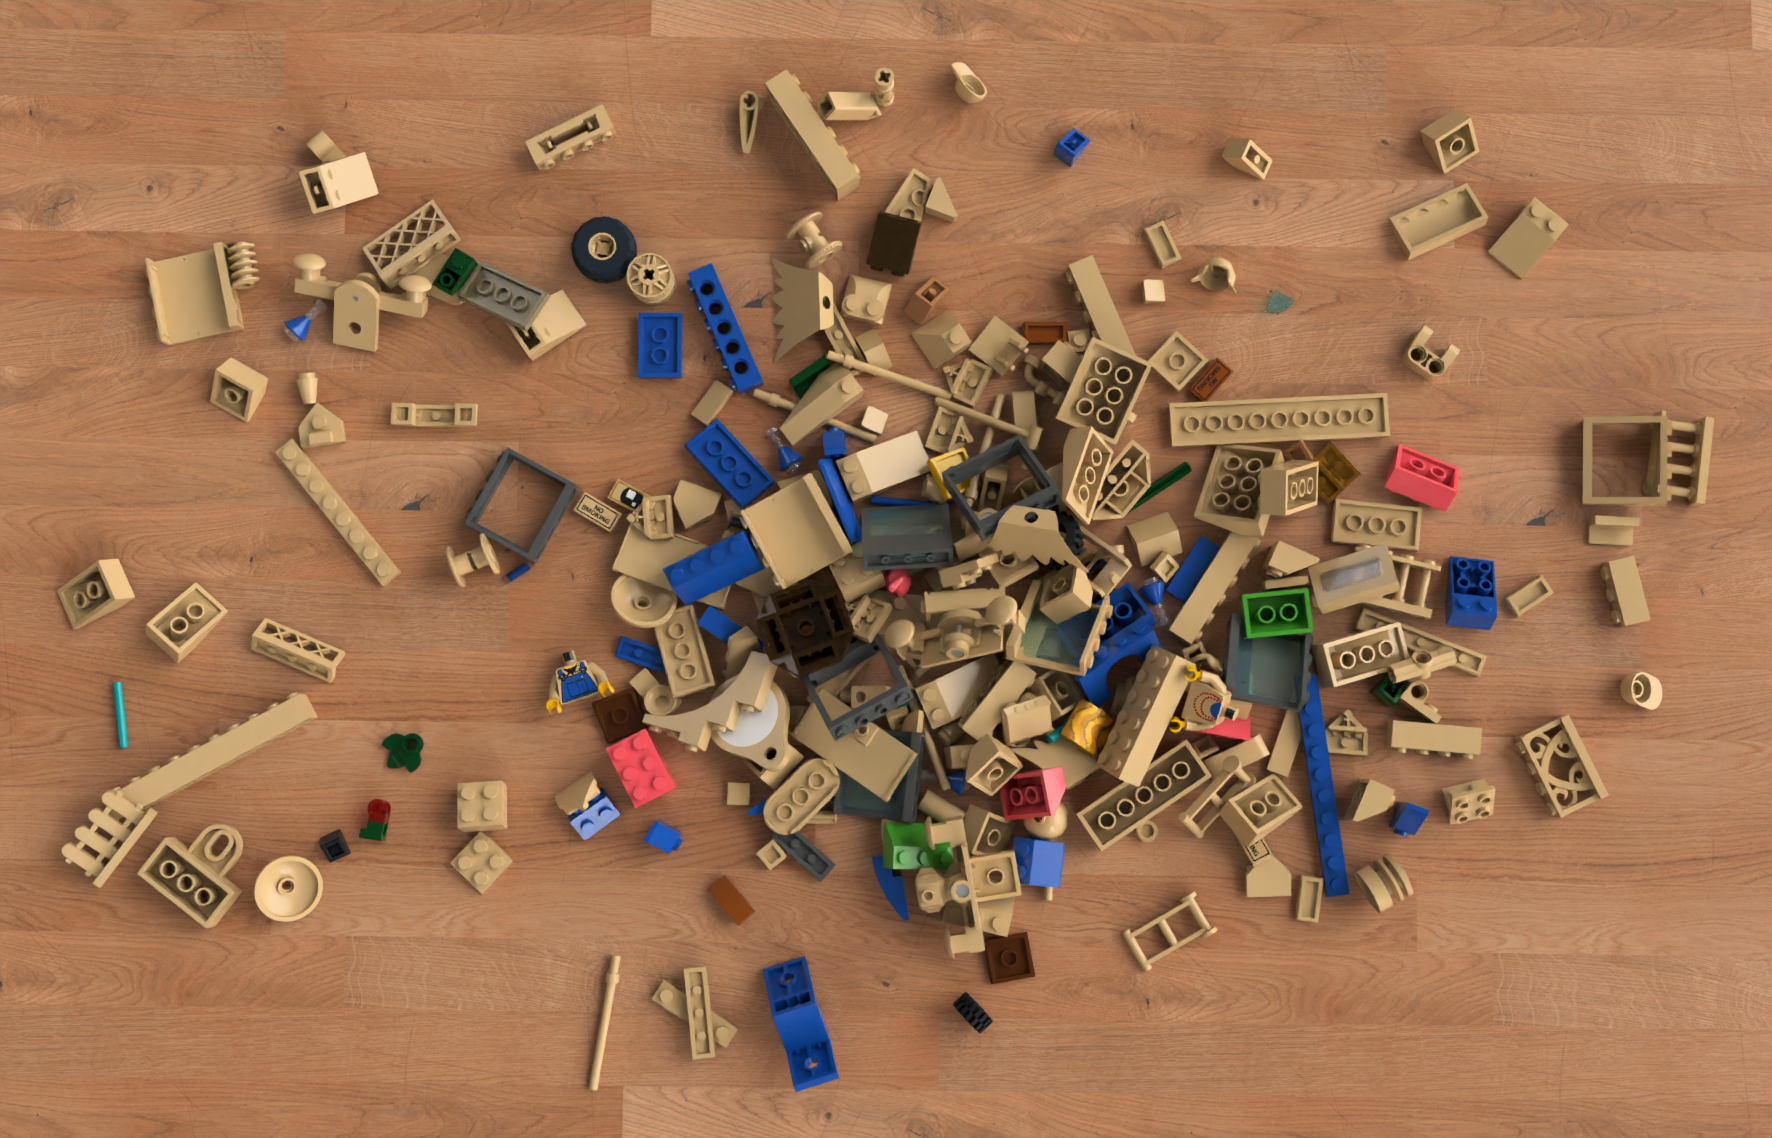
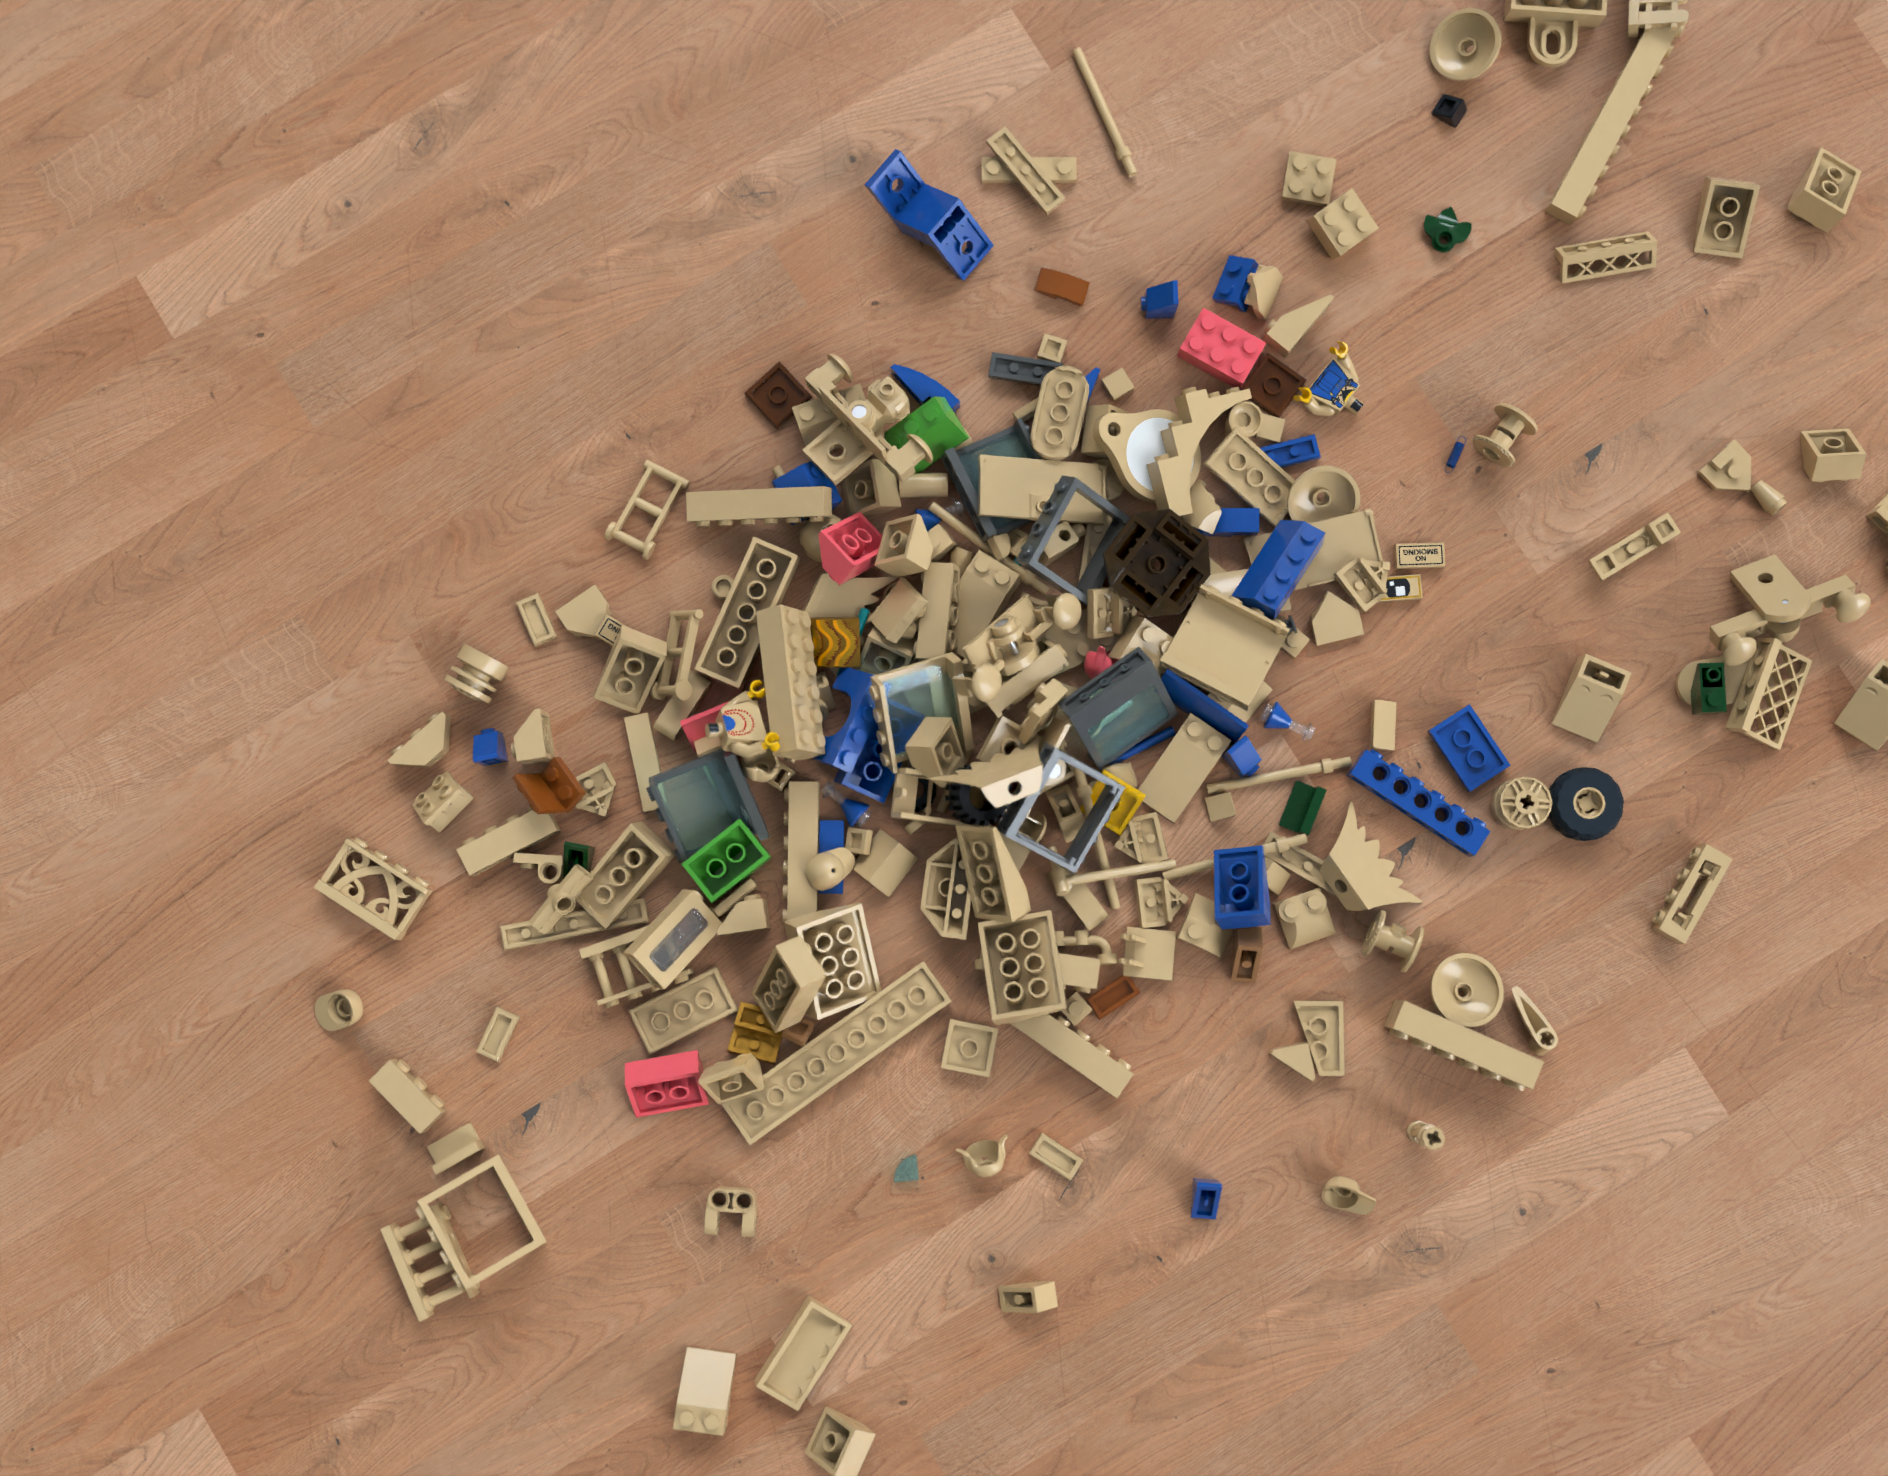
camera: 150 degrees right, 0 degrees up
teal bar [112,682,128,749] -> none
tan plate [275,439,402,586] -> none
piece [283,298,328,342] -> none
leg [359,799,391,841] -> none
dark tan tile [457,262,550,331] -> none
dark grey window [464,447,579,563] -> none
blue tile [684,419,775,510] -> none
tan wedge [780,362,863,447] -> none
tan piece [817,92,882,120] -> none
dark brown brick [866,211,922,277] -> none
black tyre [953,991,993,1034] -> none
dark green axle [1127,462,1192,514] -> none
tan slope [1141,279,1165,304] -> none
dark orange tile [1188,358,1233,402] -> none
tan slope [1191,735,1219,761] -> none
blue plate [1293,674,1350,897] -> none
blue slope [1445,556,1497,630] -> none
none -> tan slope [387,711,451,767]
none -> dark orange bracket [512,757,586,814]
none -> tan brick [686,486,832,527]
none -> tan slope [699,1053,764,1104]
none -> tan cap [806,847,855,891]
none -> blue slope [1214,845,1271,930]
none -> tan slope [1263,294,1334,358]
none -> tan dish [1430,953,1504,1028]

